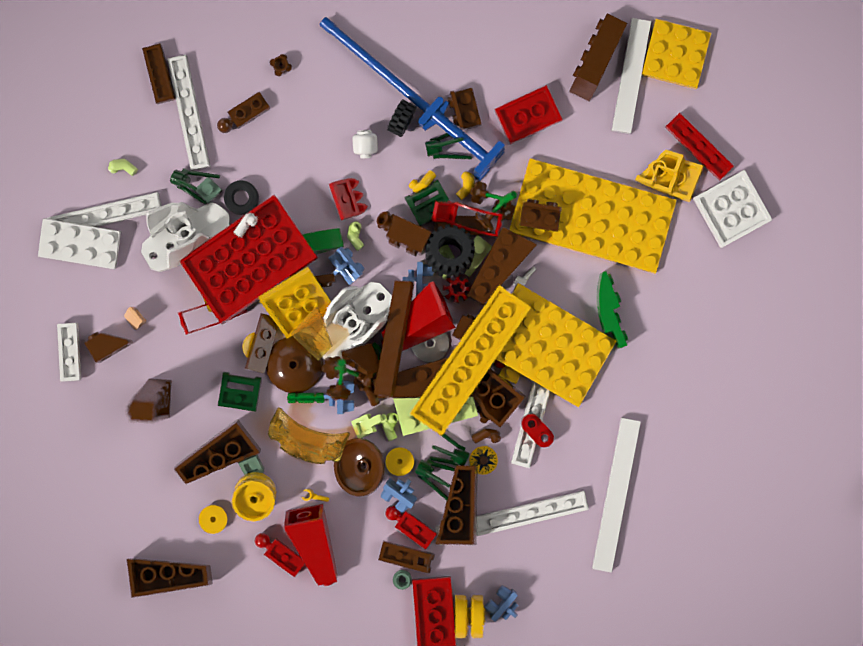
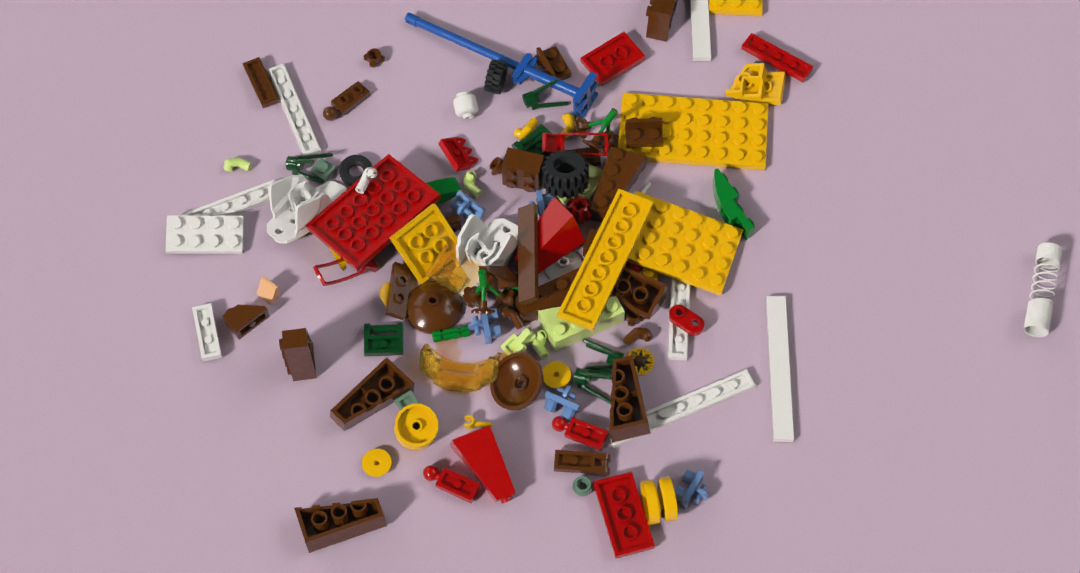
camera: 10 degrees left, 25 degrees down
white plate [693,170,772,248] -> none

